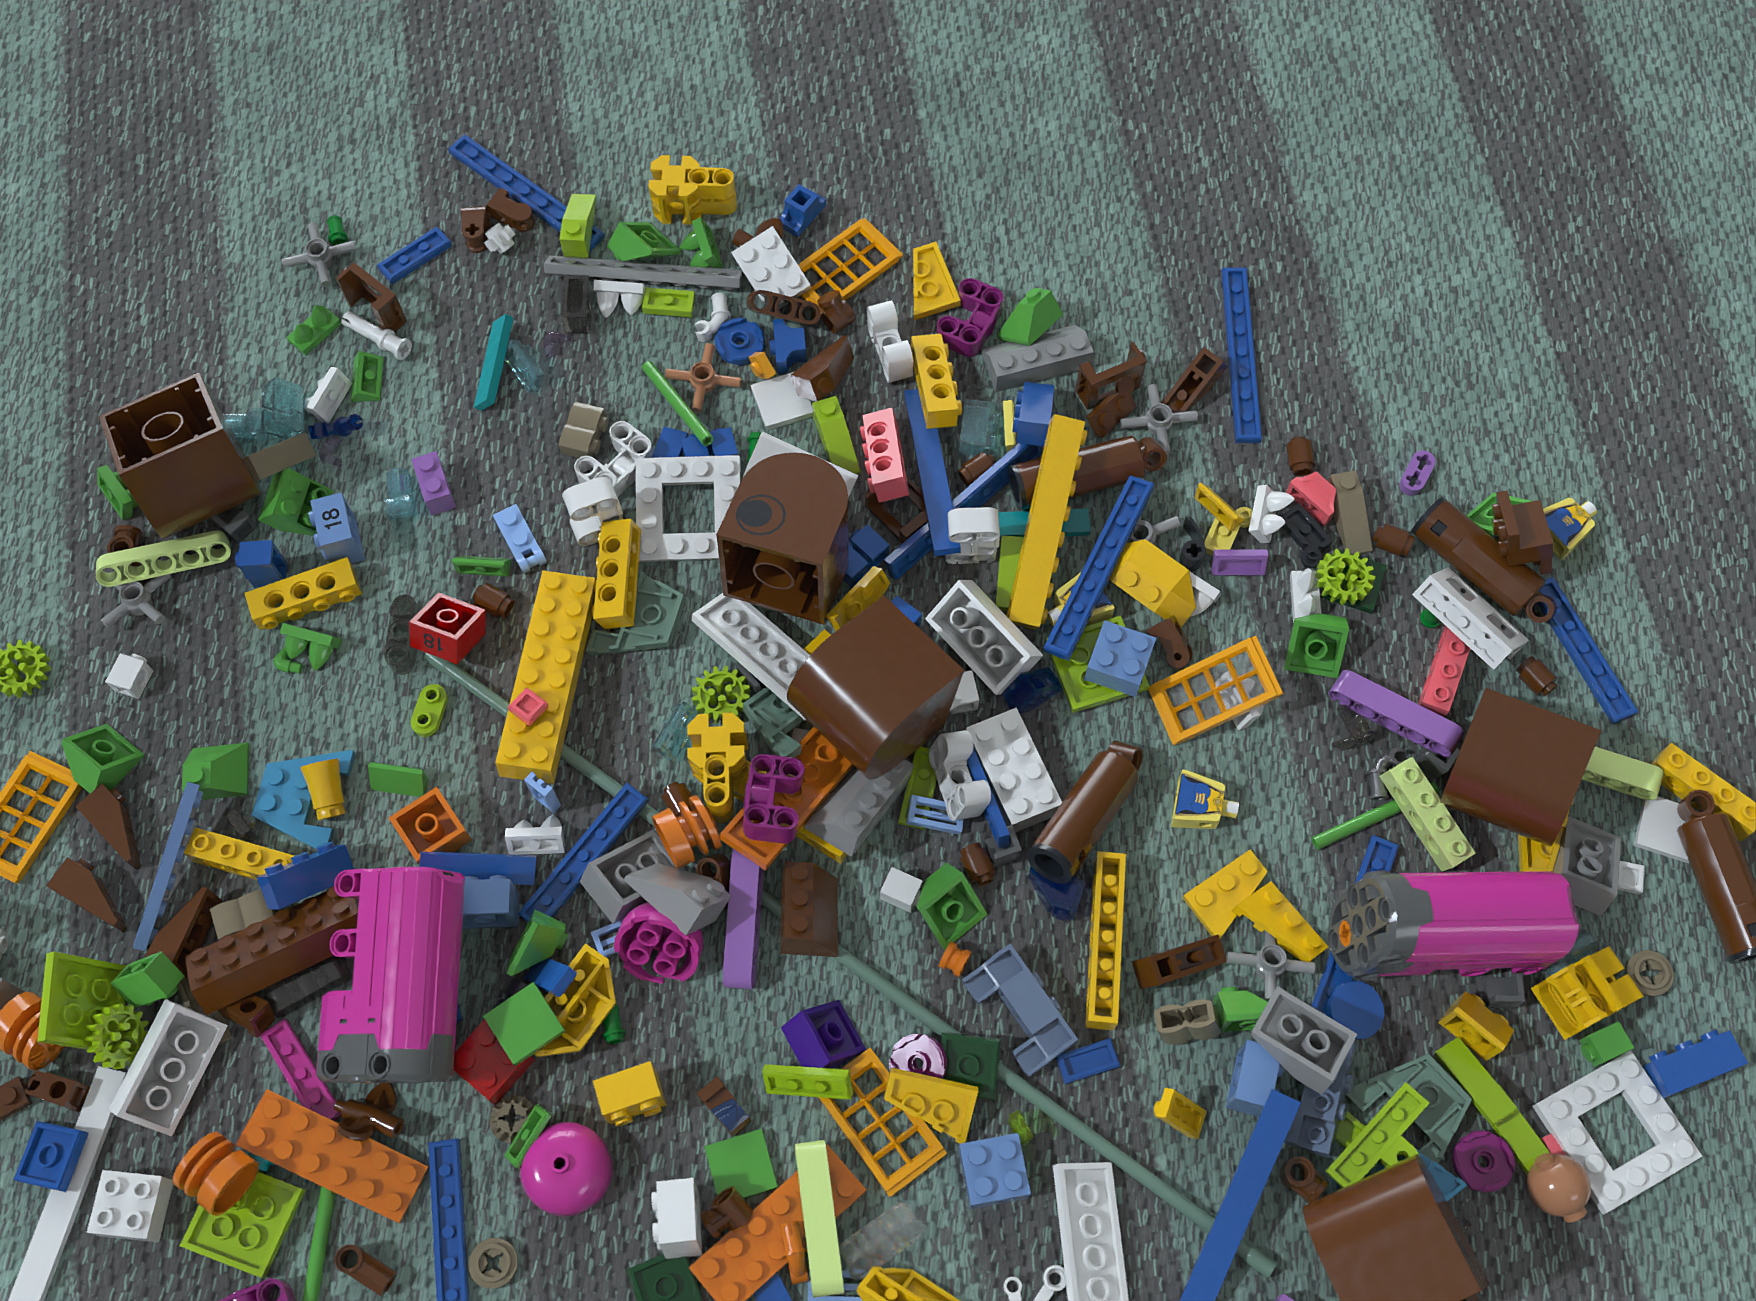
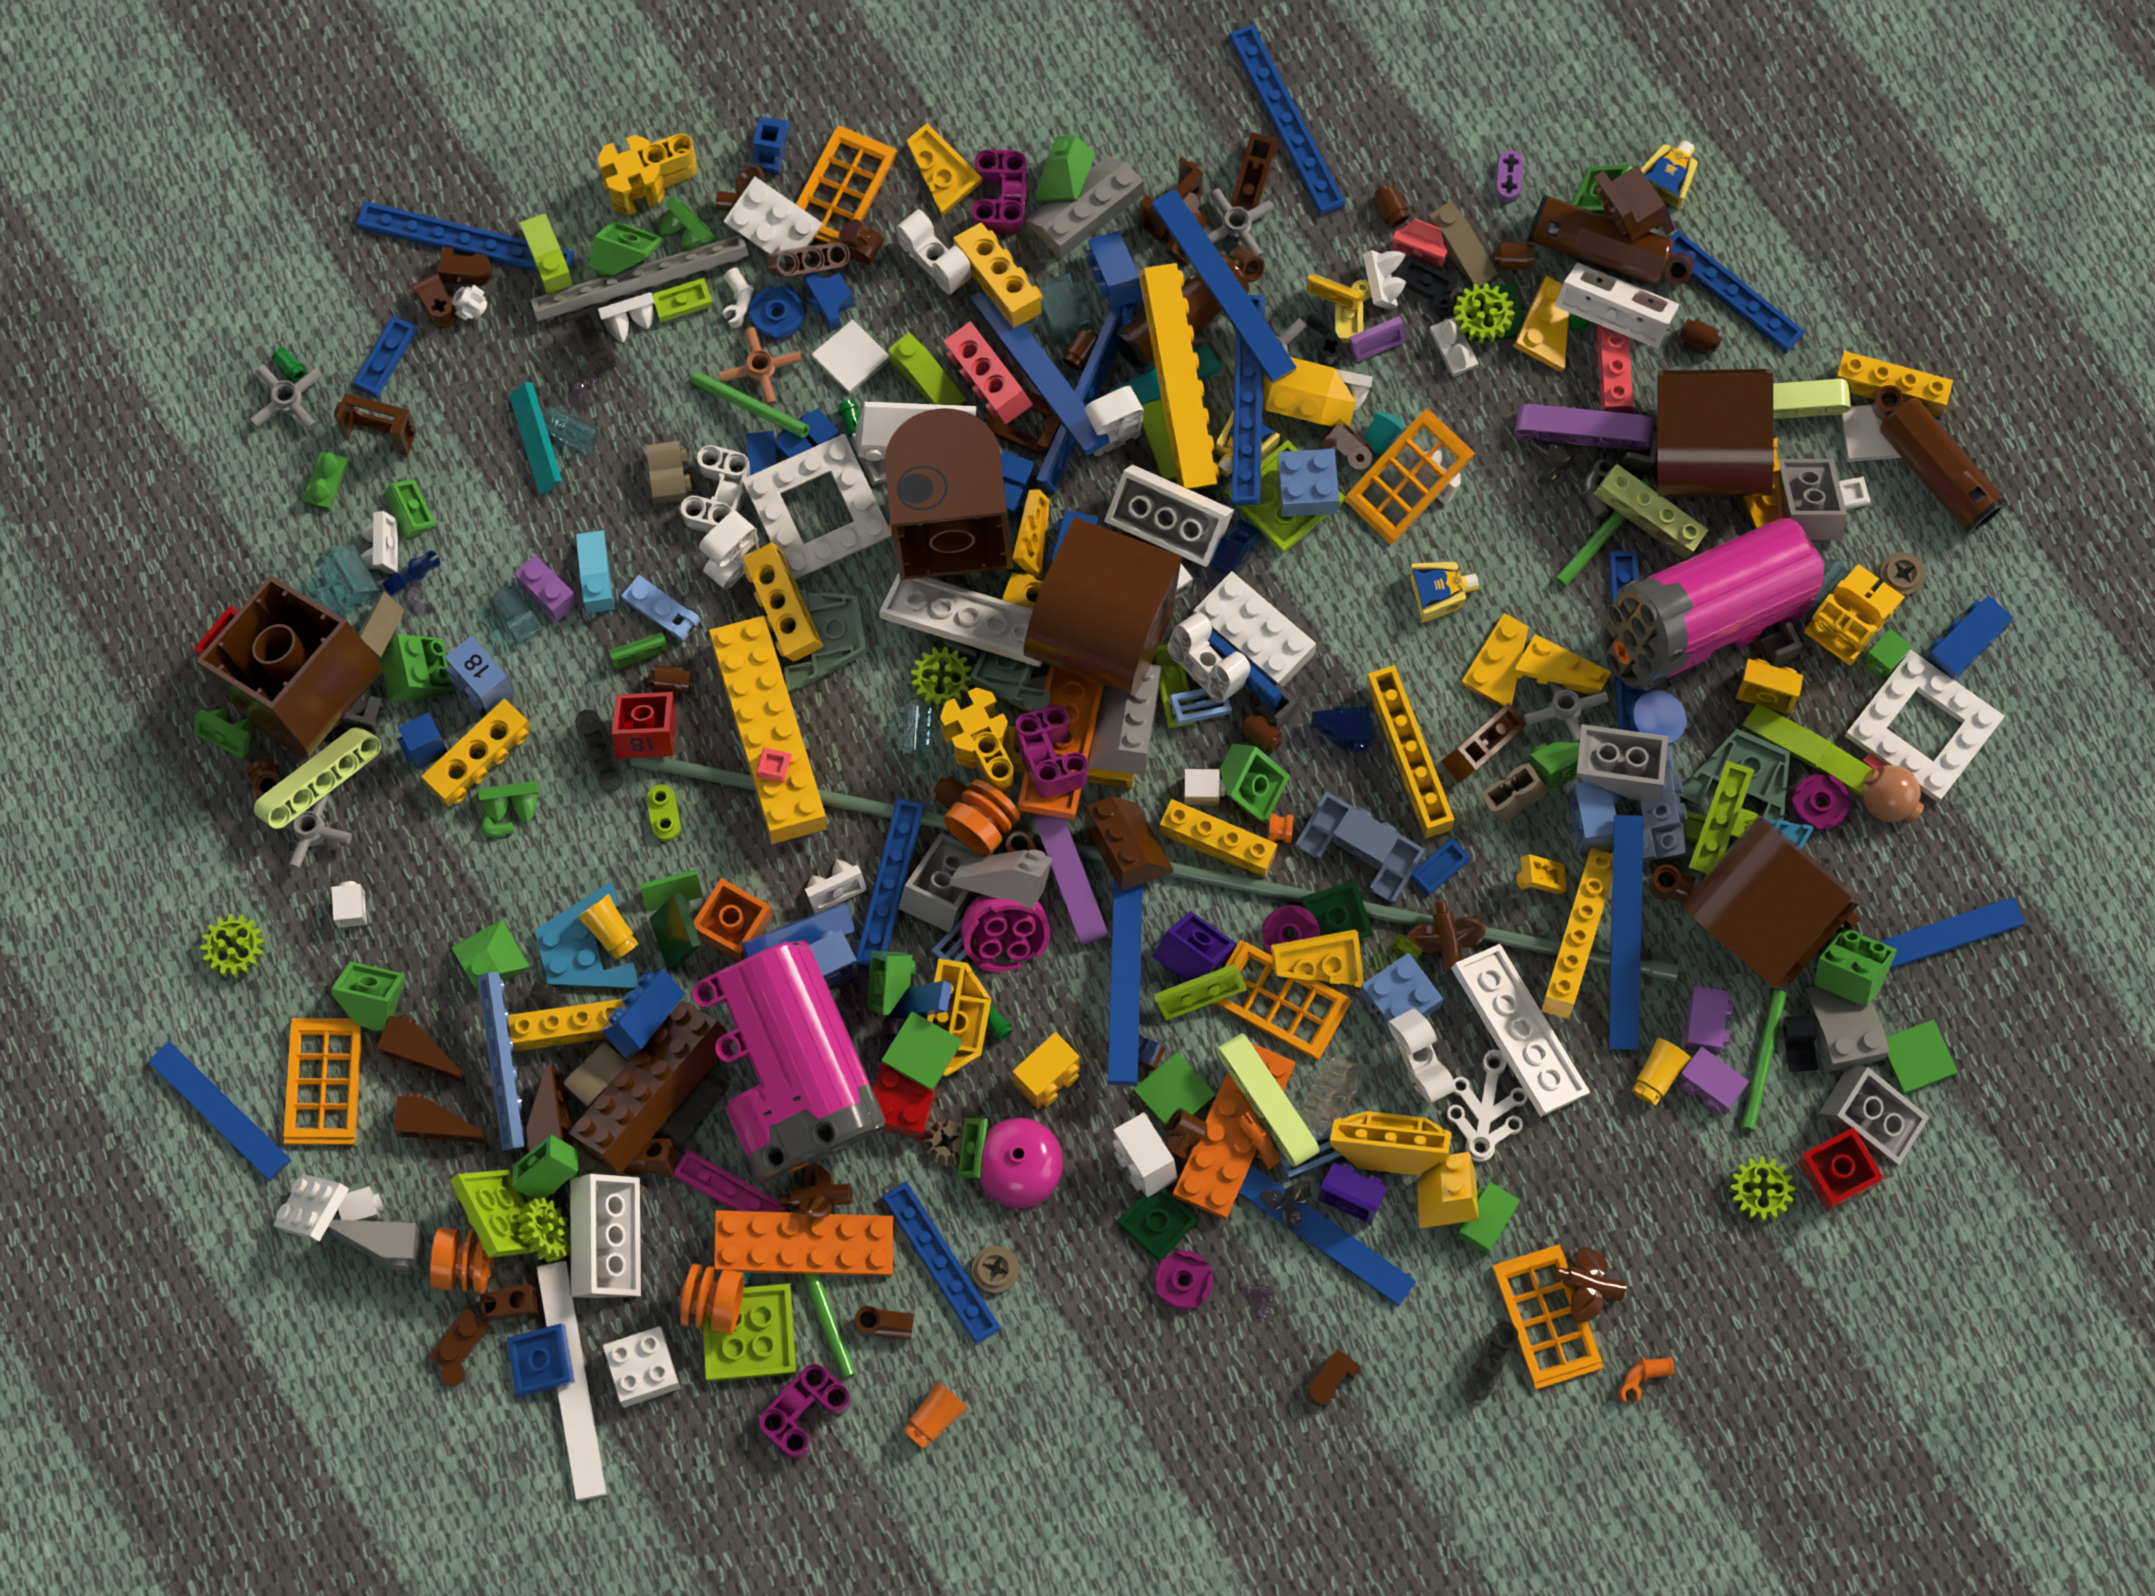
camera: 25 degrees left, 5 degrees up
white pin [342,311,412,360] -> none
light blue tile [524,772,561,813] -> none
light orange plate [748,352,776,379] -> none
reddish brown slope [791,336,854,402] -> none
light yellow tile [1003,400,1018,453] -> none
reddish brown piece [1027,740,1143,884] -> none
bright green slope [1284,613,1349,678] -> none
none -> medium azure slope [576,530,615,614]
none -> dark green tile [649,893,701,970]
none -> blue tile [1107,880,1143,1086]
none -> blue tile [1151,189,1296,384]
none -> yellow brick [1159,799,1277,879]
none -> teal tile [1363,412,1404,456]
none -> white beam [1388,1008,1457,1104]
none -> reddish brown plant [1405,900,1486,972]
none -> yellow wing [1513,276,1569,372]
none -> yellow brick [1541,848,1613,1020]

